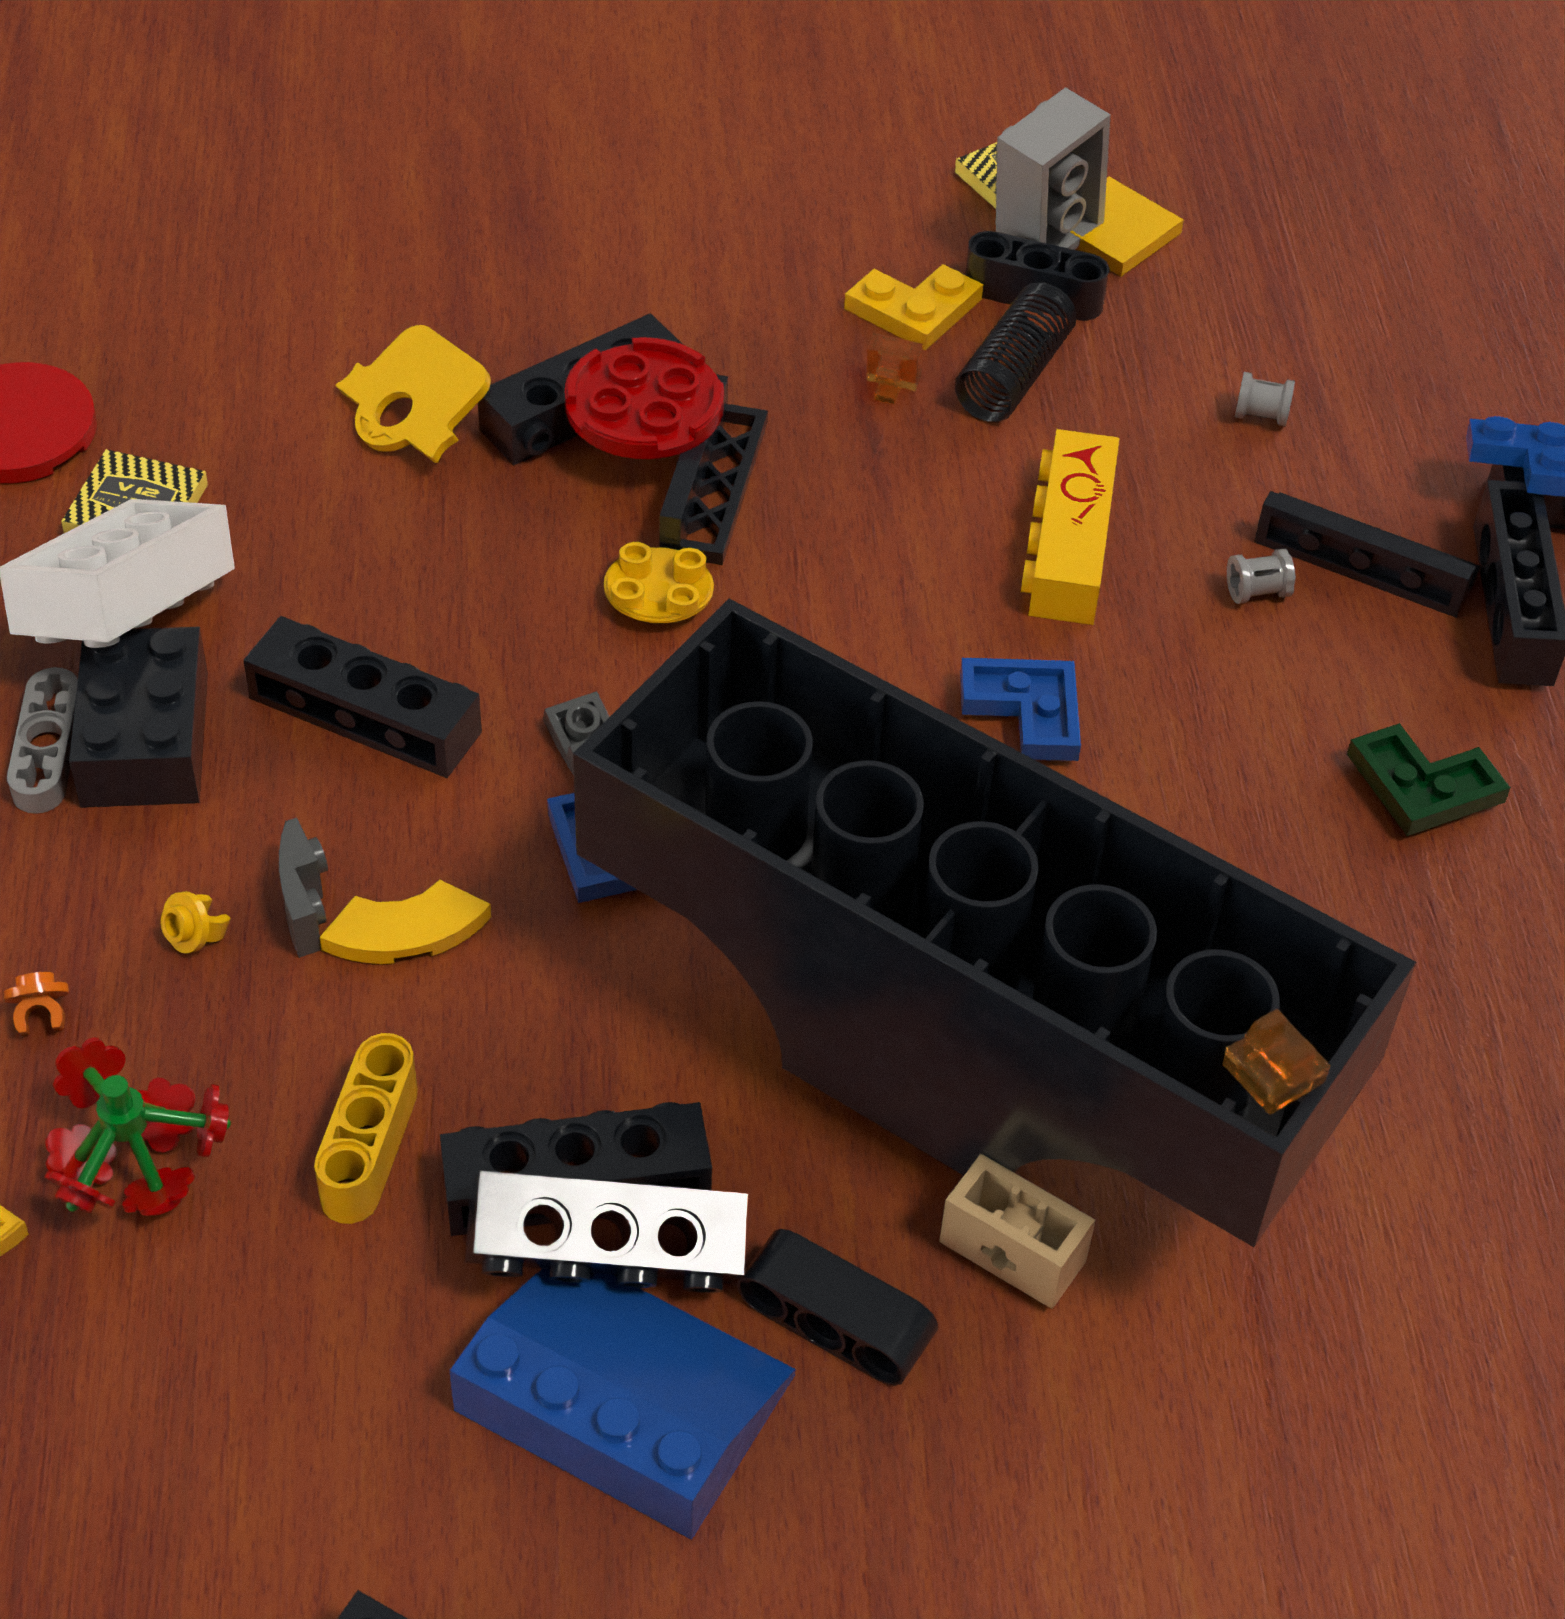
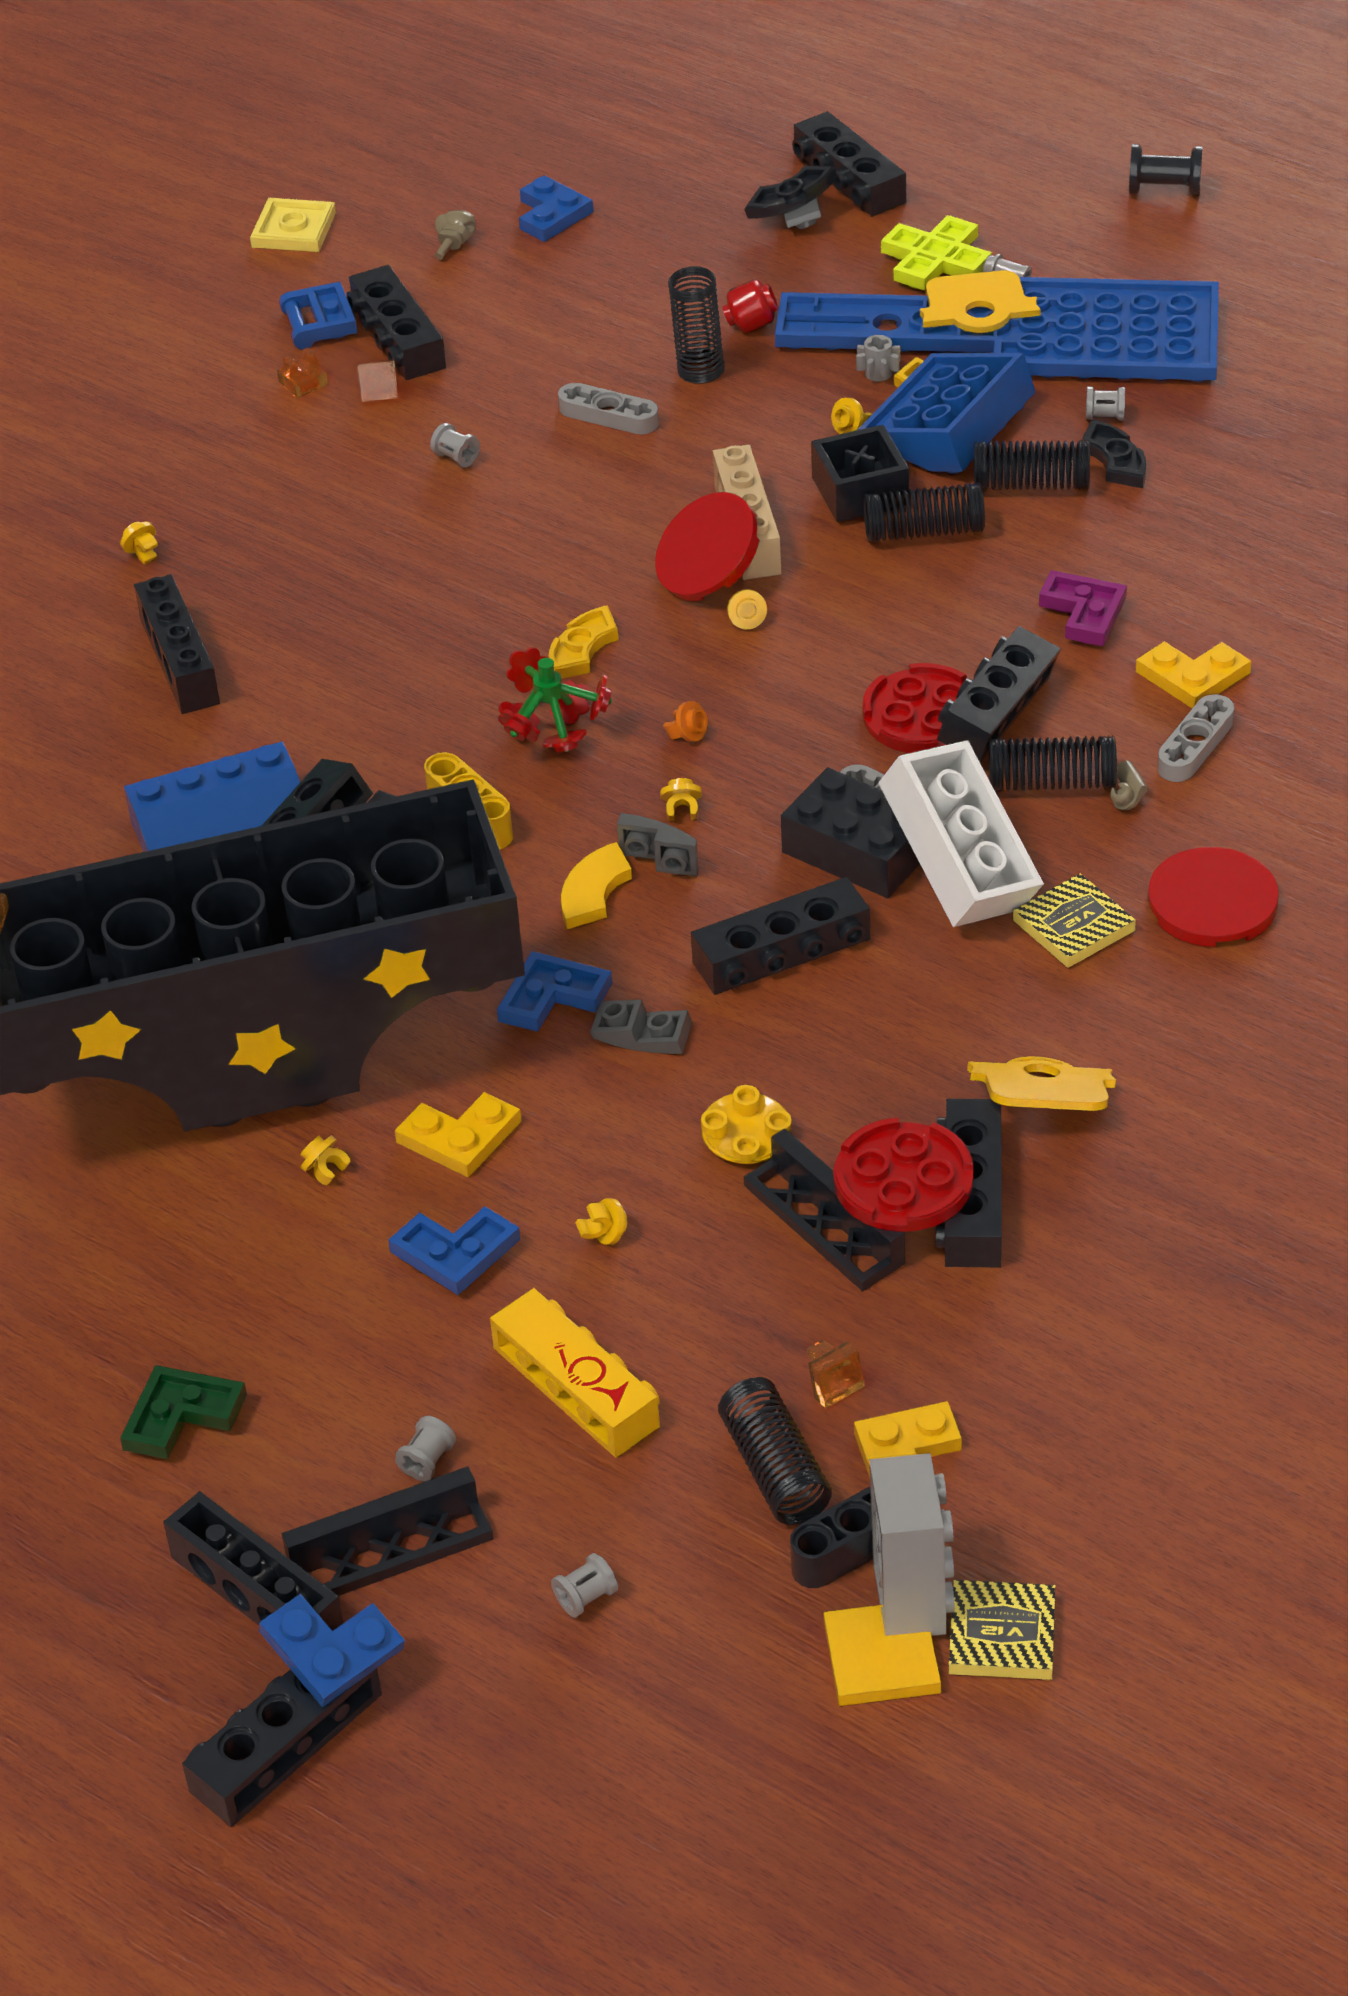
camera: 135 degrees right, 5 degrees down
none -> yellow plate [575,1198,627,1245]

